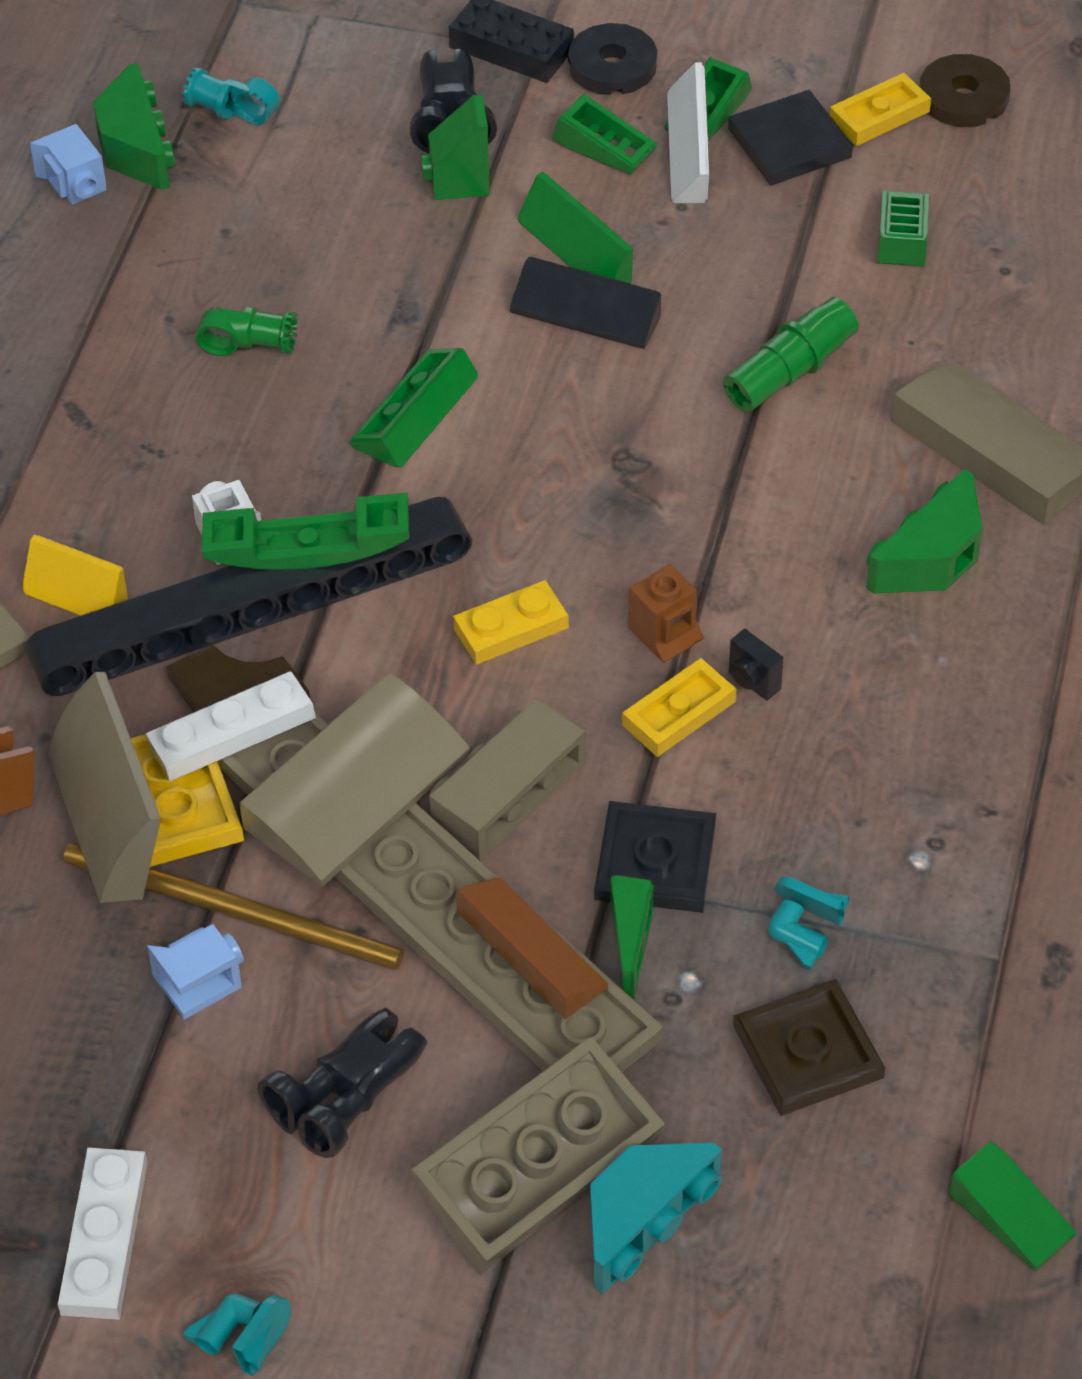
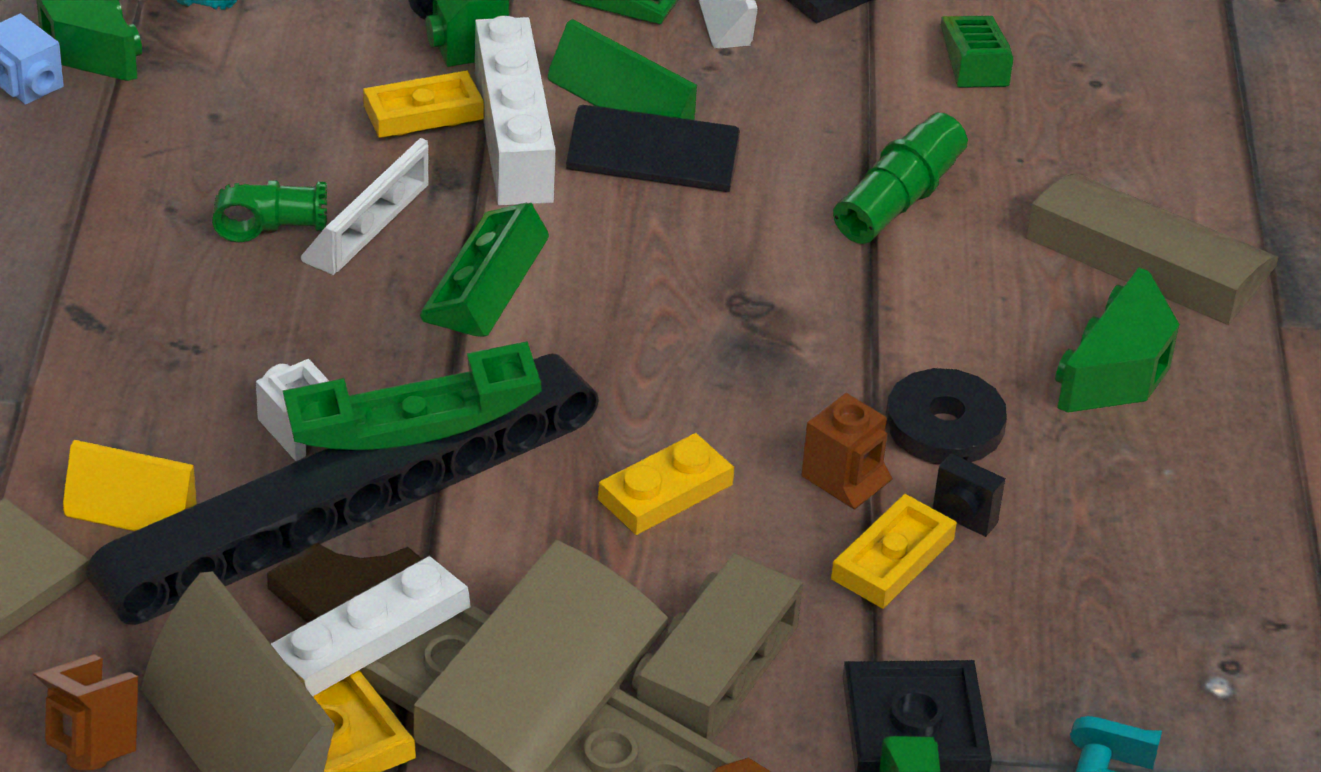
camera: 15 degrees left, 10 degrees down
none -> white slope [301,138,428,275]
none -> yellow plate [363,70,484,138]
none -> white brick [475,16,555,205]
none -> black tile [886,368,1007,464]

